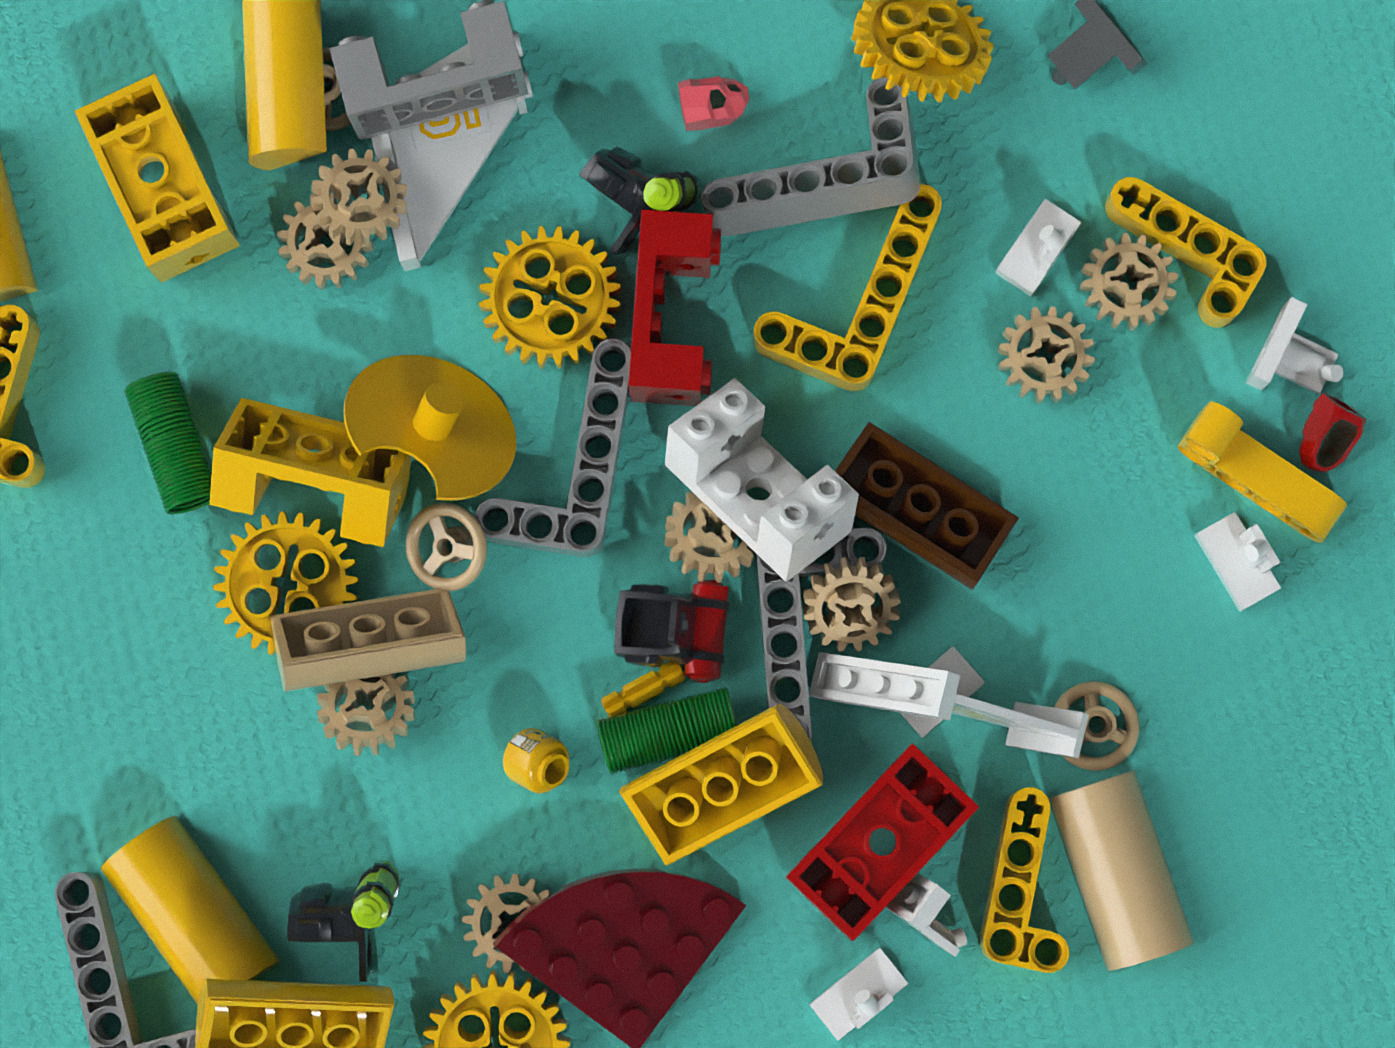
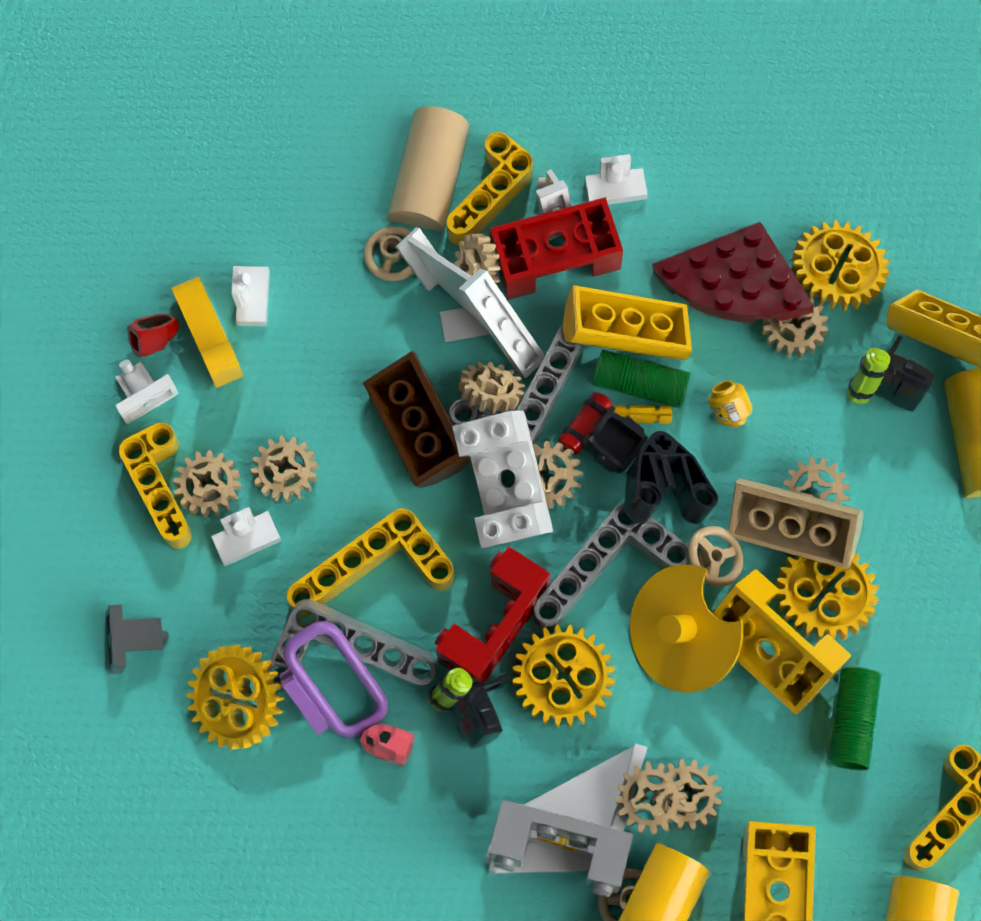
camera: 150 degrees left, 10 degrees down
none -> medium lavender bar [279,621,388,738]
none -> tan gear [454,234,500,283]
none -> black connector [624,431,718,524]

